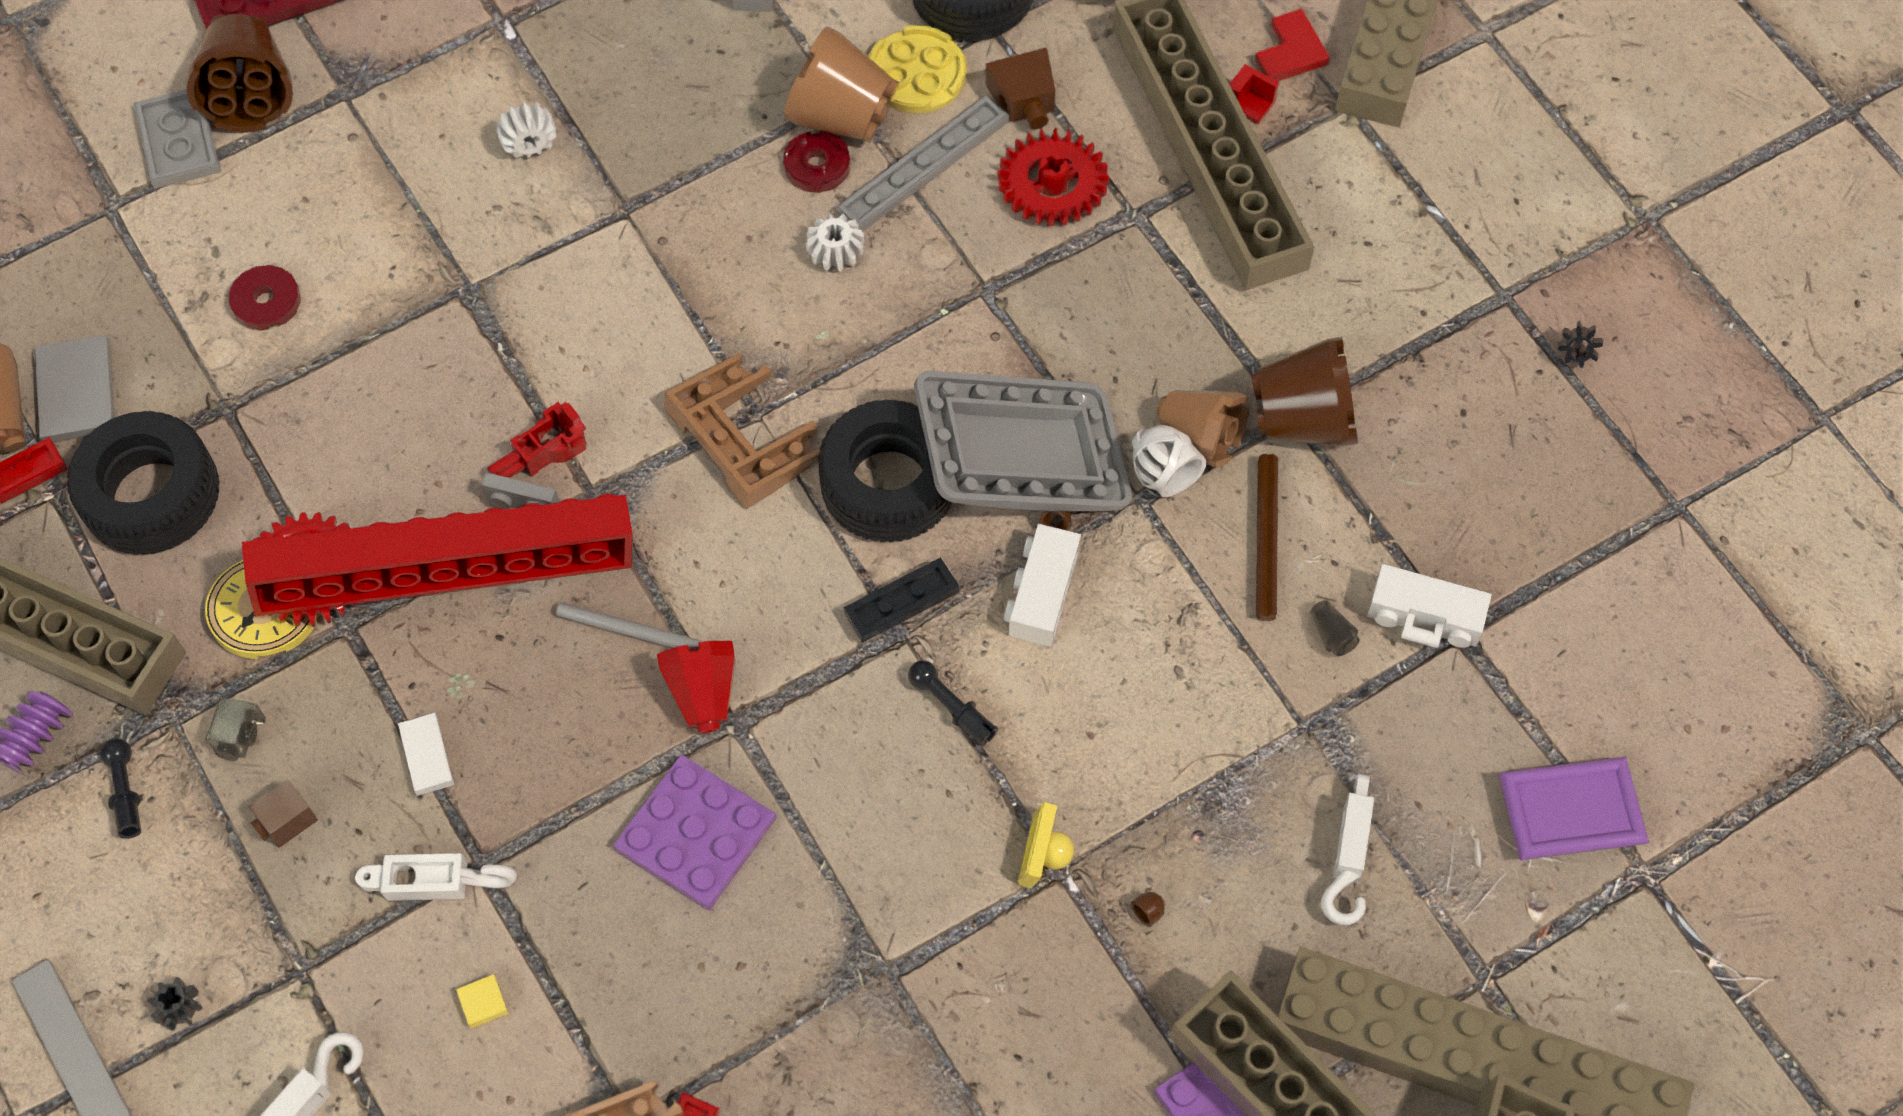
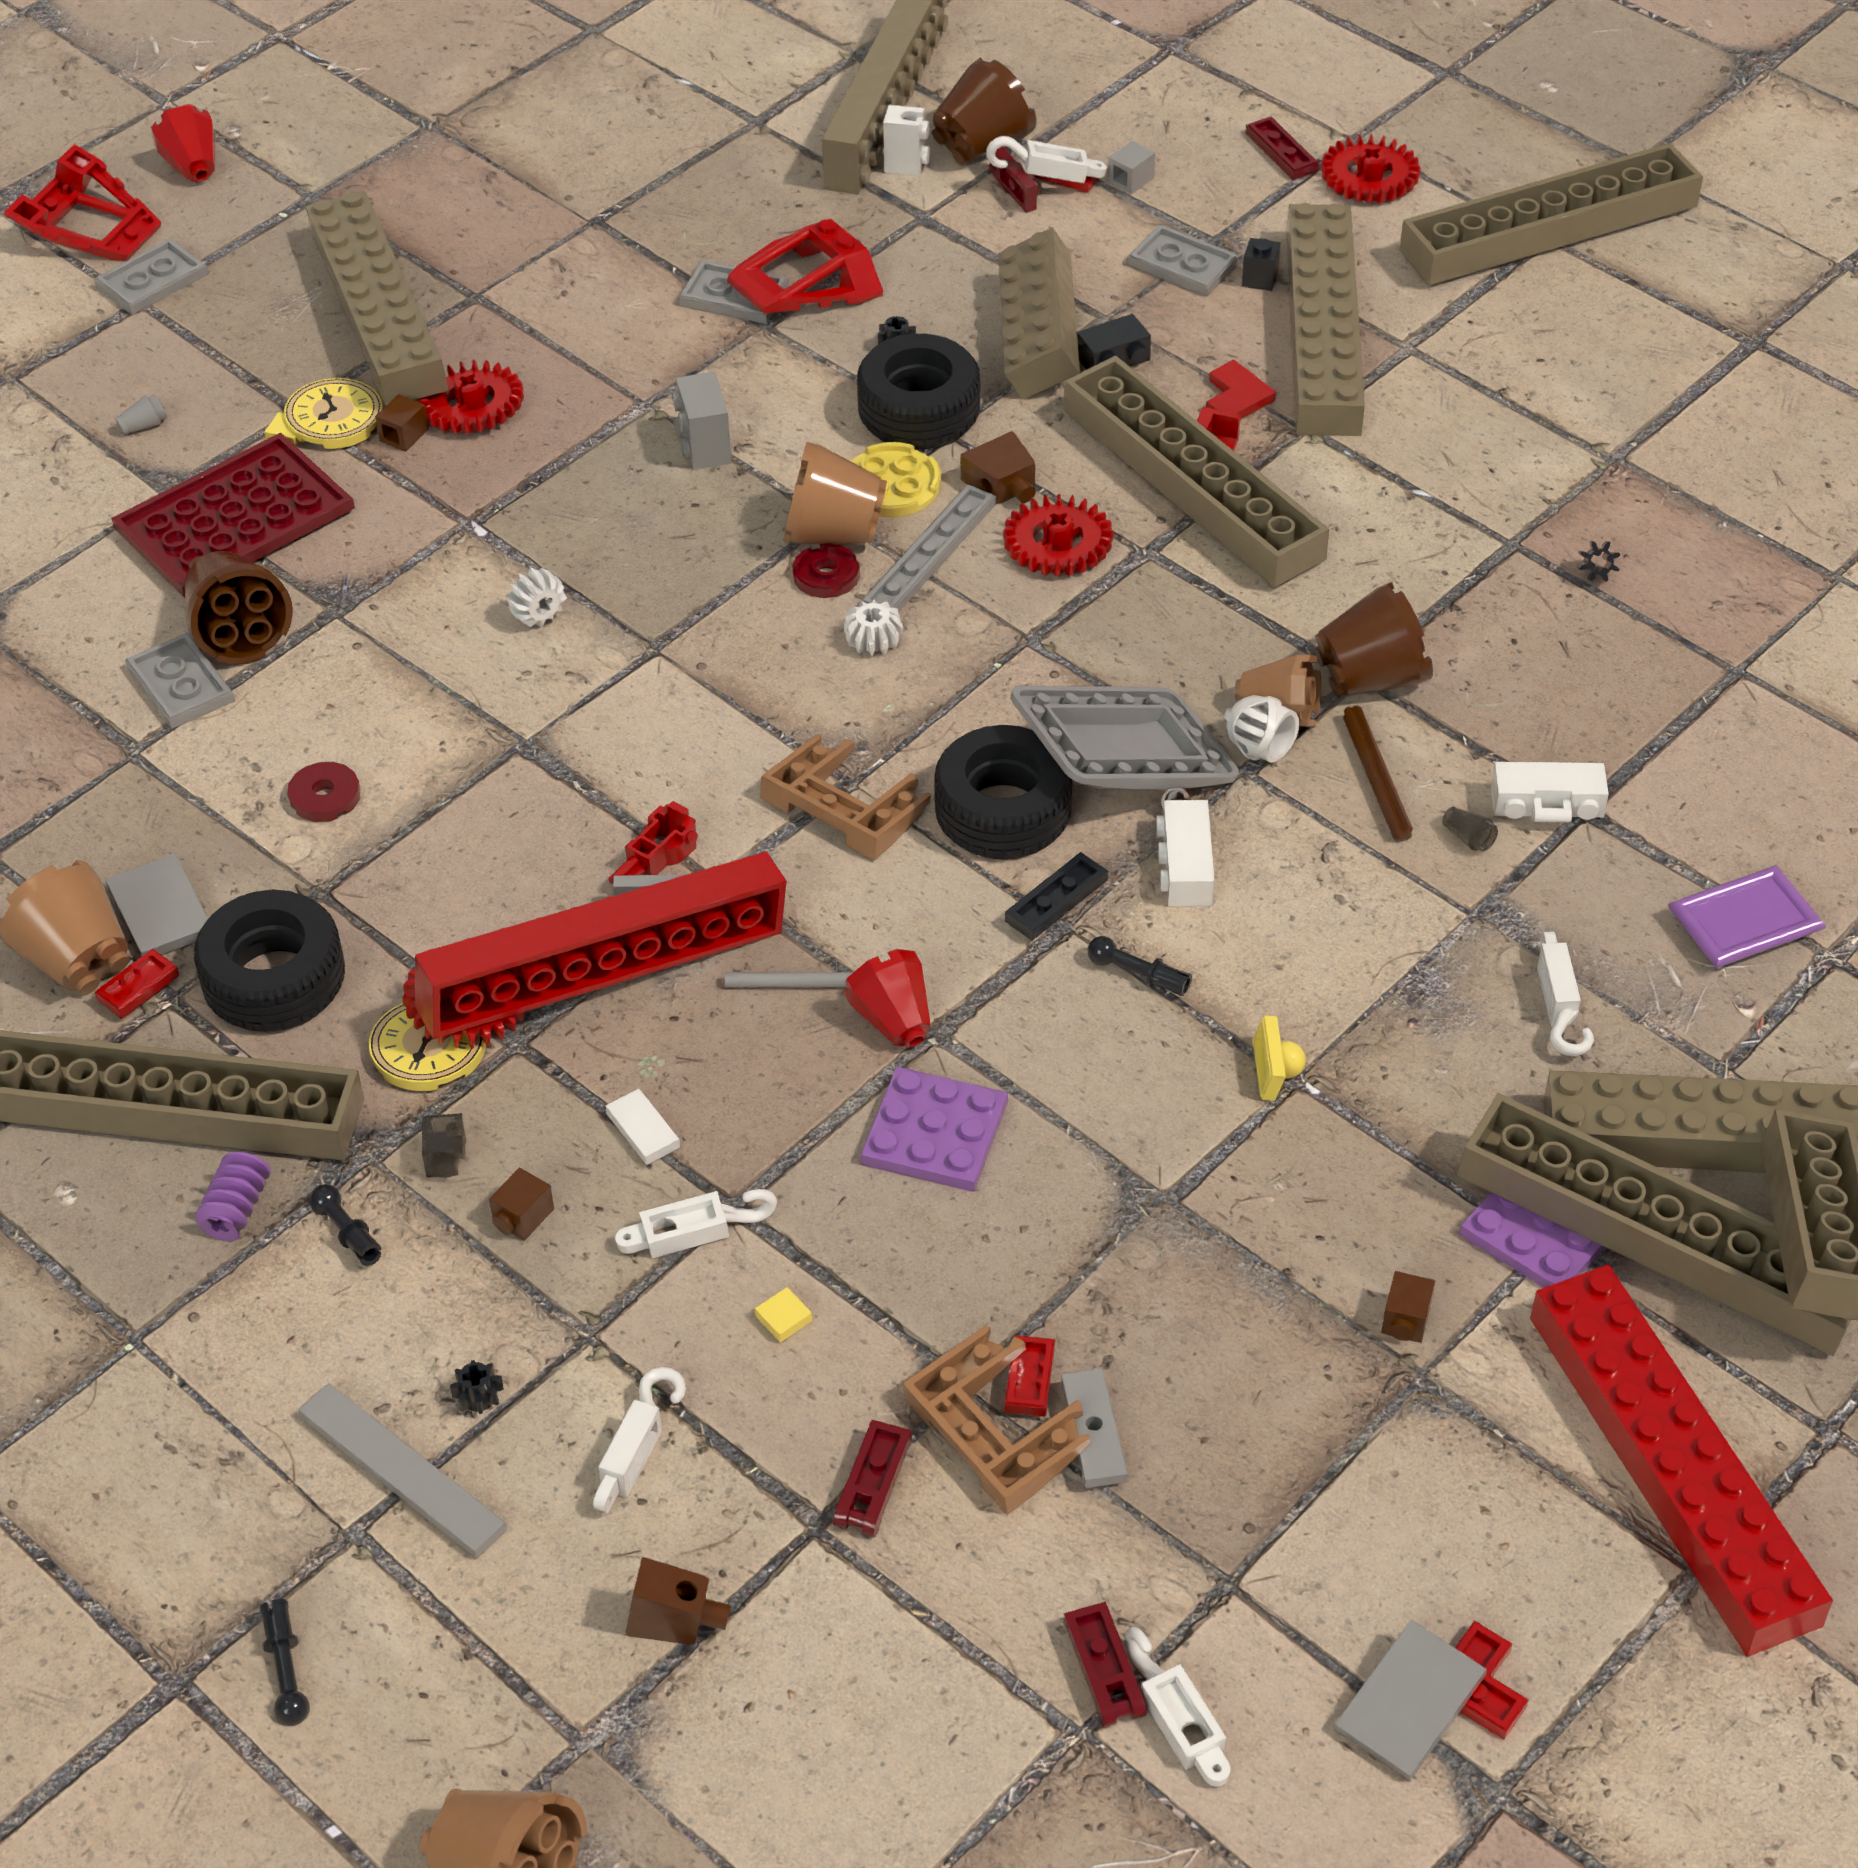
camera: 15 degrees left, 15 degrees down
reddish brown hinge [1131,892,1165,927] -> none

